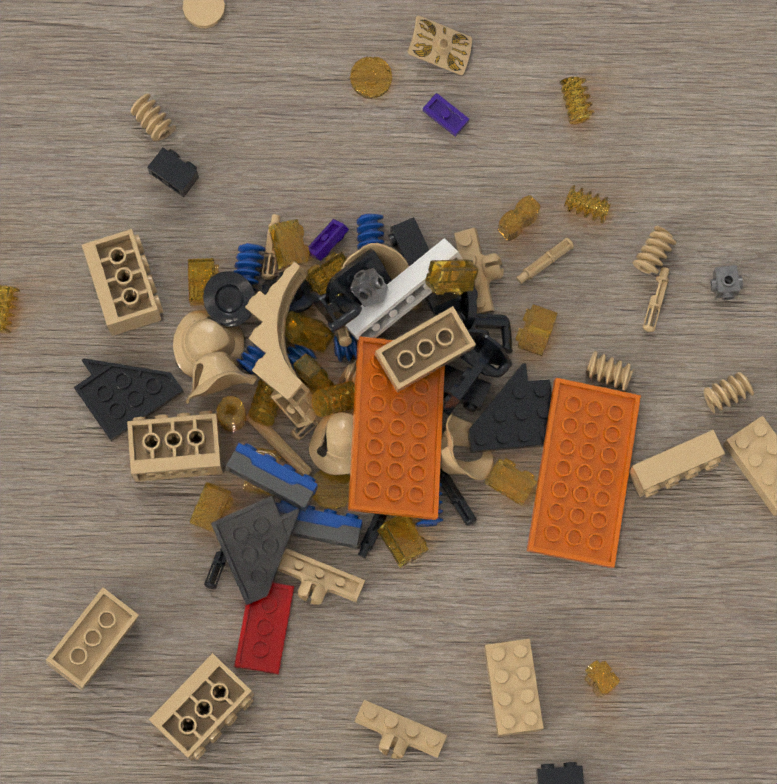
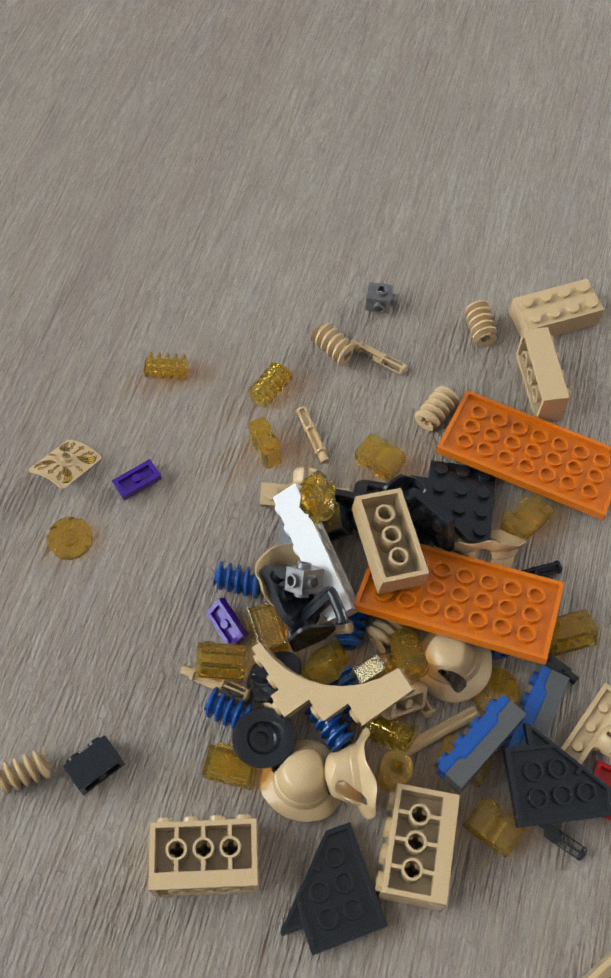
camera: 75 degrees left, 15 degrees down
black brick [388,217,429,266] -> none

